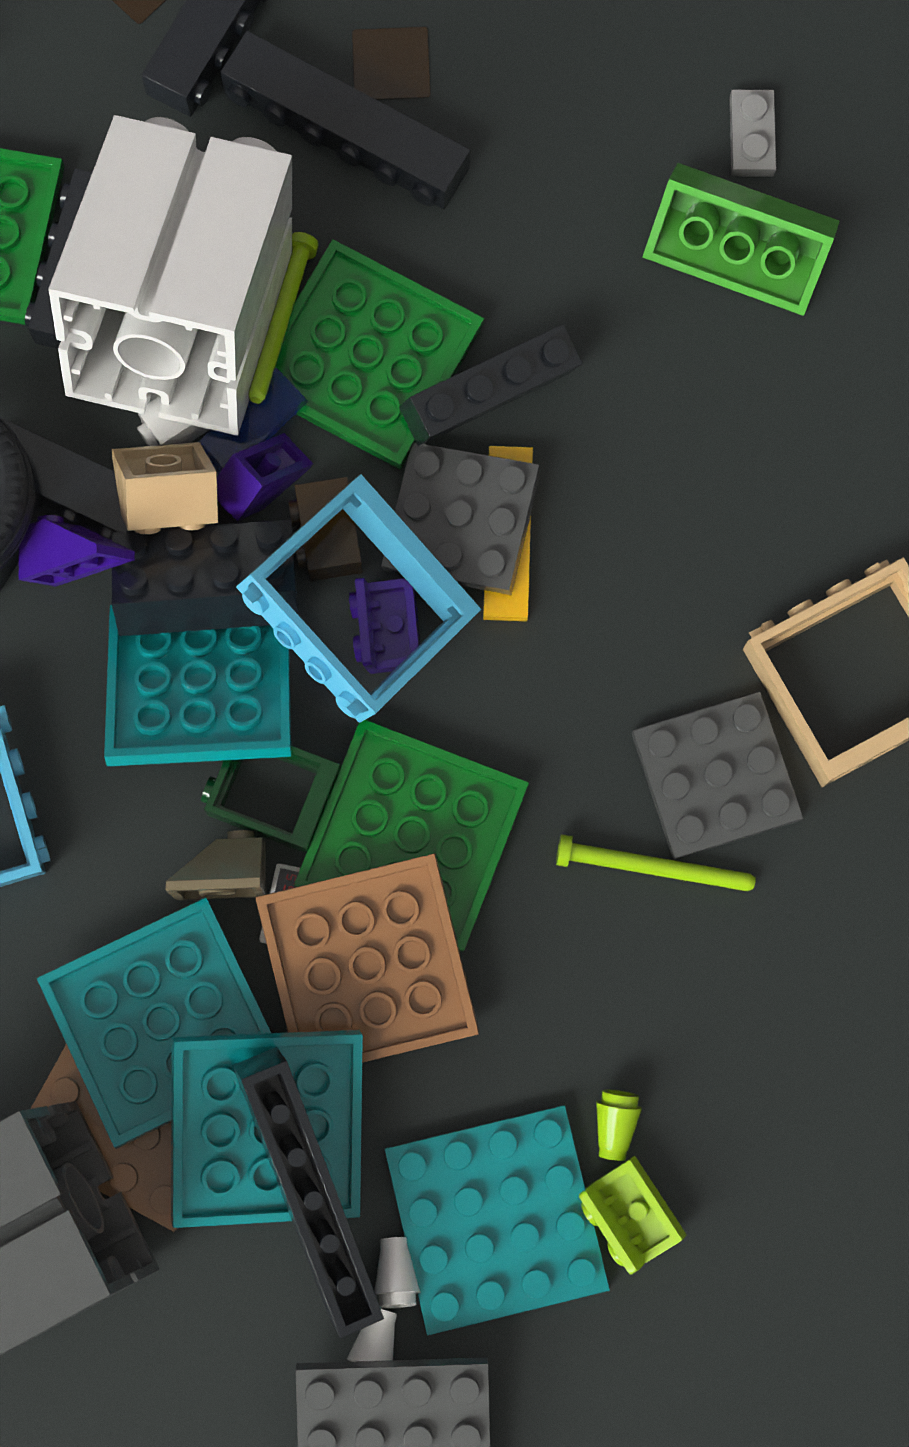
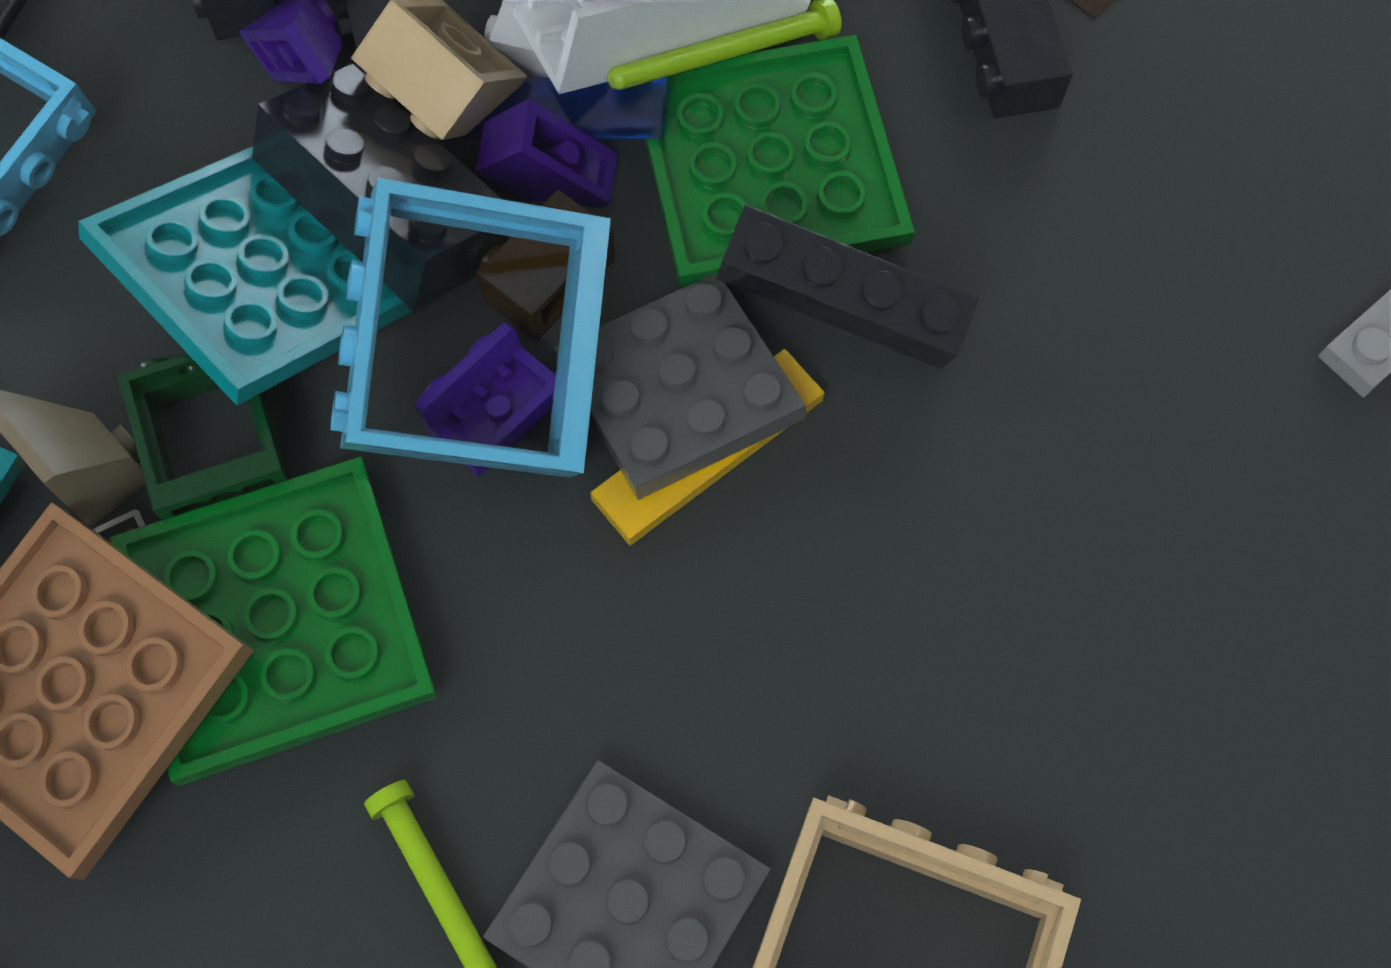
camera: 50 degrees right, 10 degrees down
bright green slope [642,163,840,316] -> none

